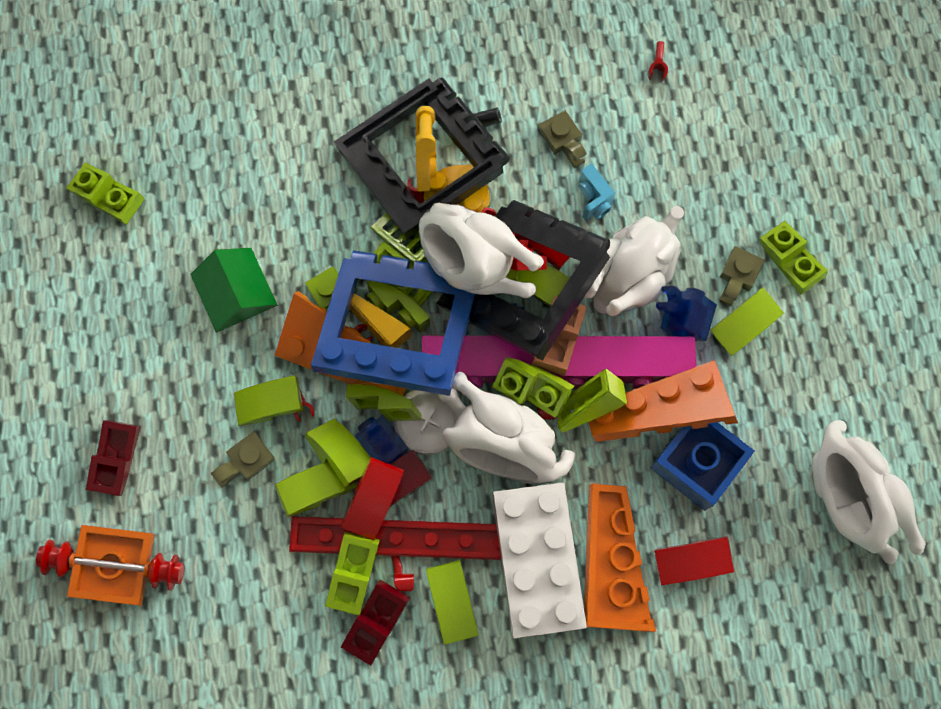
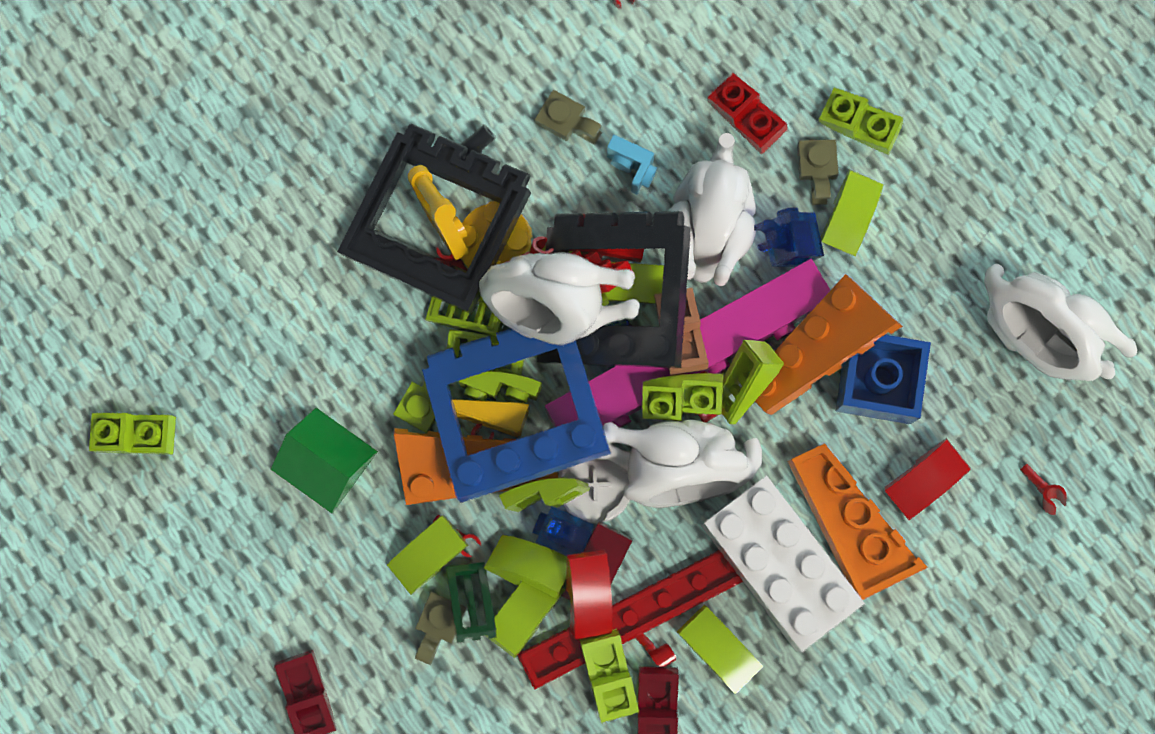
camera: 25 degrees left, 5 degrees up
none -> dark green tile [446,562,496,643]
none -> red slope [707,73,788,154]
none -> red hand [1020,464,1067,515]

